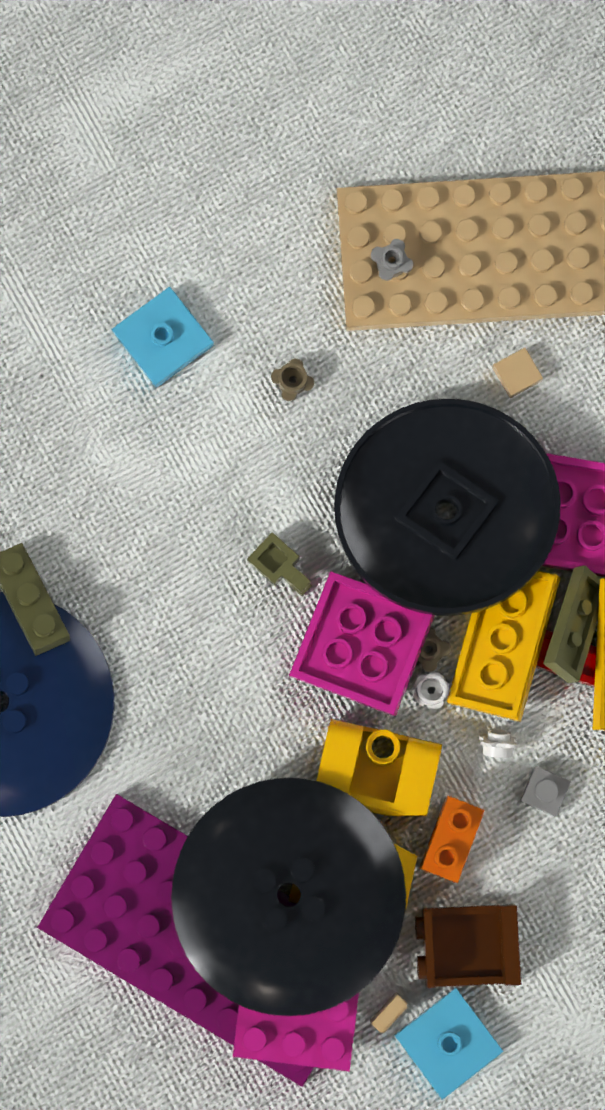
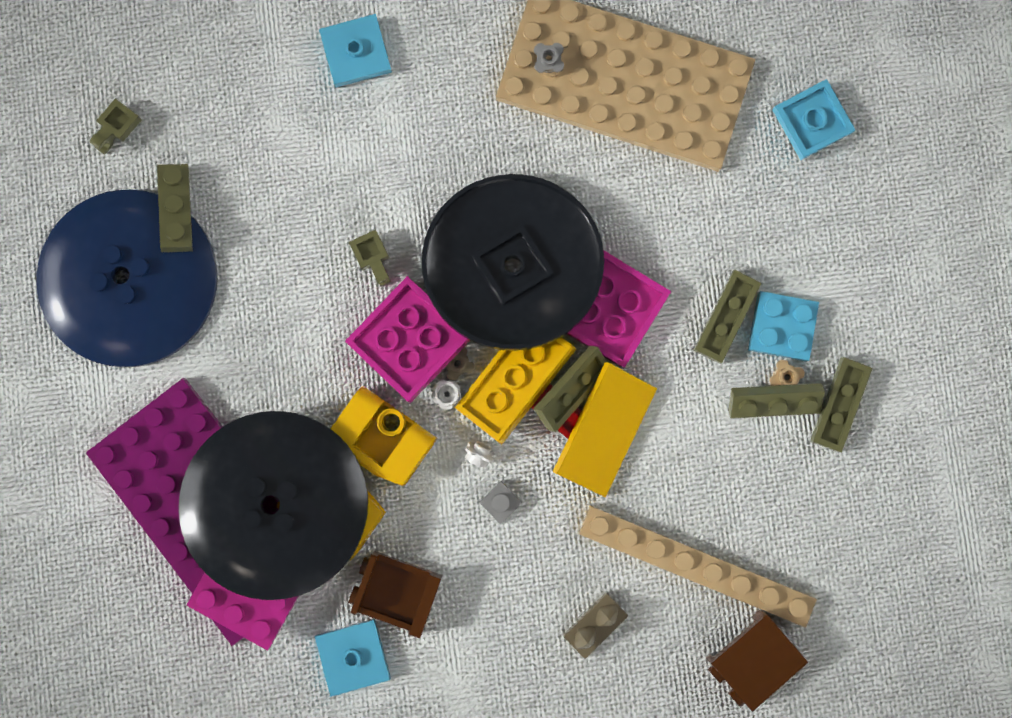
camera: 15 degrees right, 5 degrees up
dark tan plate [271,359,314,401] -> none
tan tile [370,992,408,1033] -> none
orange brick [419,796,485,883] -> none
tan tile [492,347,543,398] -> none

